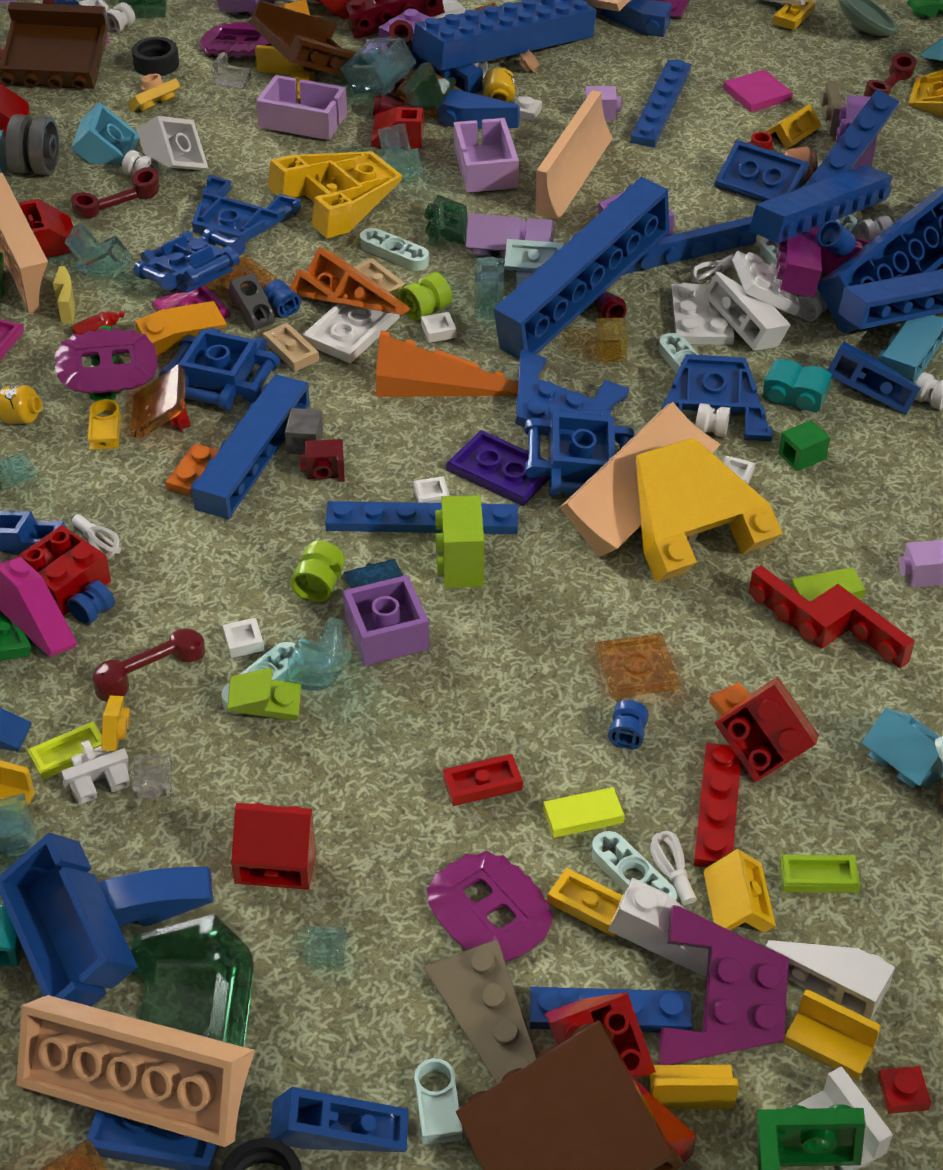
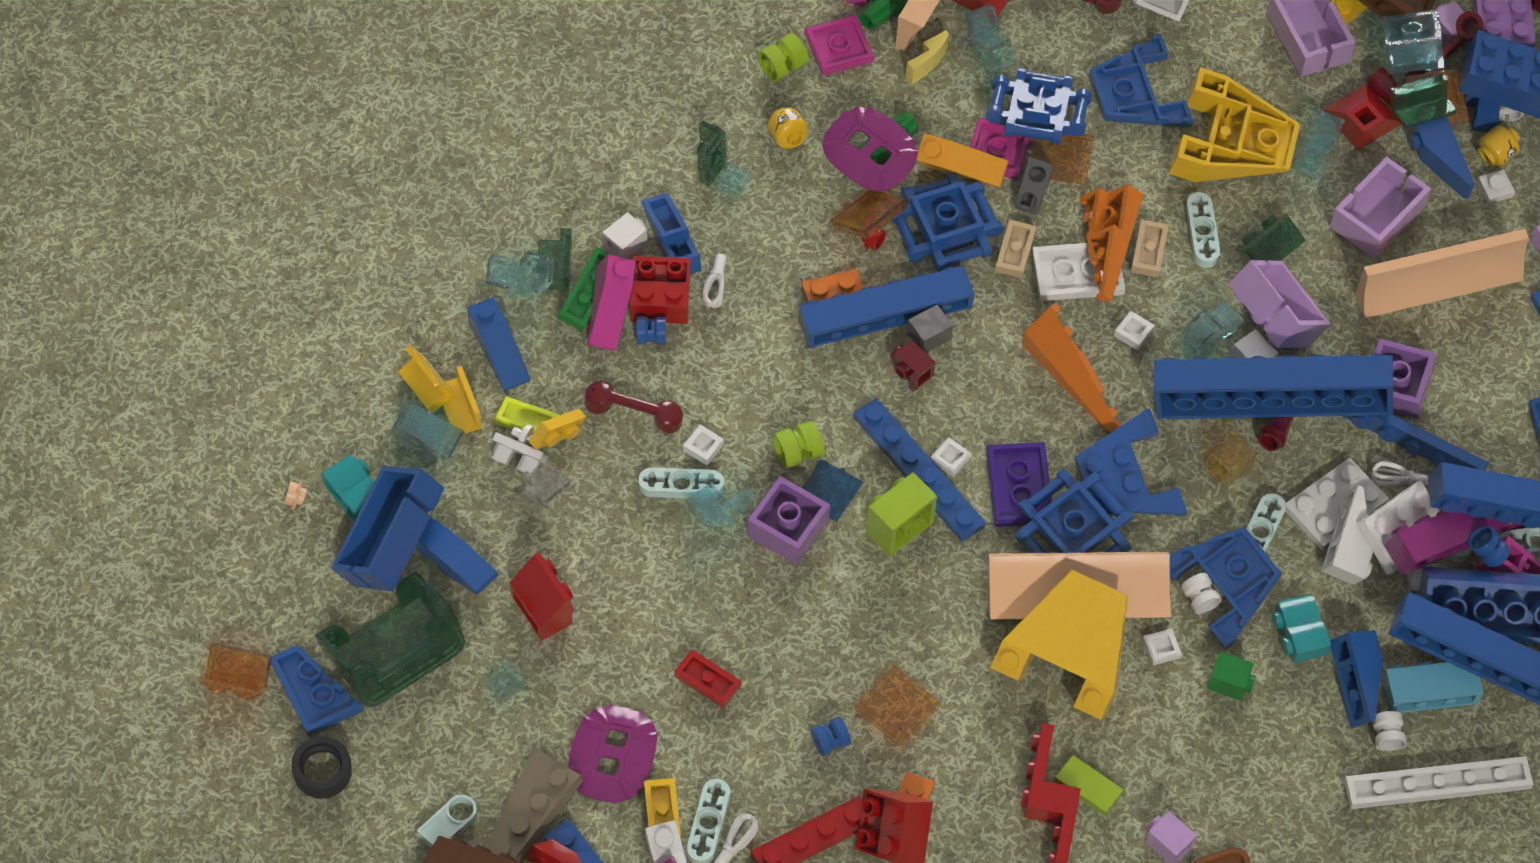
camera: 50 degrees right, 15 degrees up
light nougat arch [16,995,255,1147] -> none
red piece [71,311,125,335] -> none
yellow piece [88,399,121,450] -> none
lime slope [227,668,301,720] -> none
blue wheel [263,279,301,318] -> none
blue slope [270,1087,409,1152] -> none
lime wheel [399,272,452,322] -> none
light aqua plate [504,239,564,272] -> none
neon yellow tile [543,787,625,838] -> none

